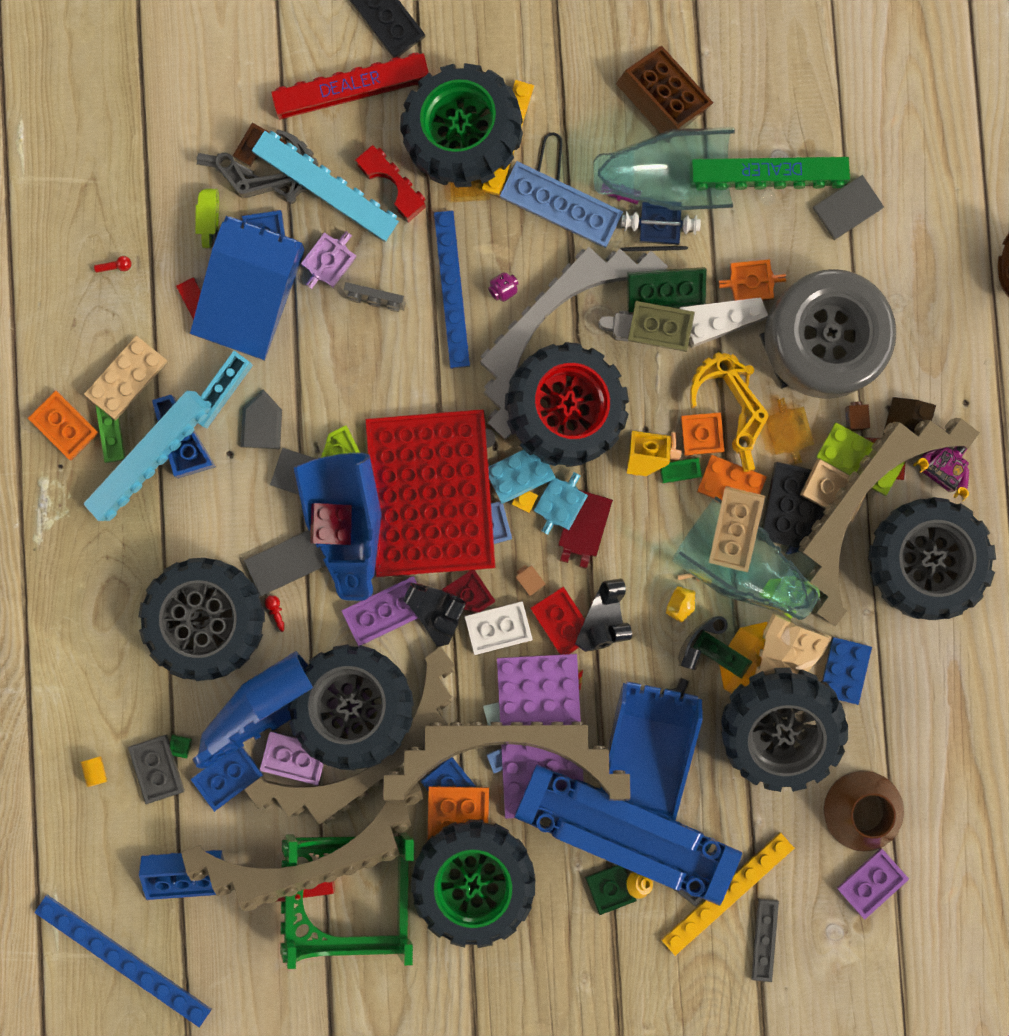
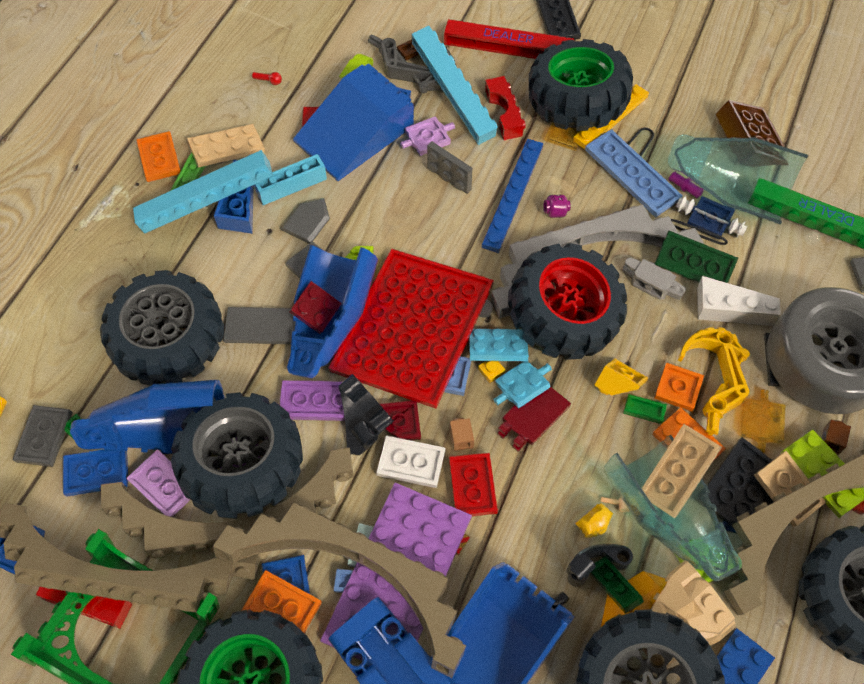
camera: 30 degrees right, 25 degrees down
red bar [264,595,284,632] -> none
black panel [575,578,632,652] -> none
olive plate [628,301,695,352] -> none
light nougat hand [670,432,681,461] -> none
orange plate [718,259,786,301] -> none

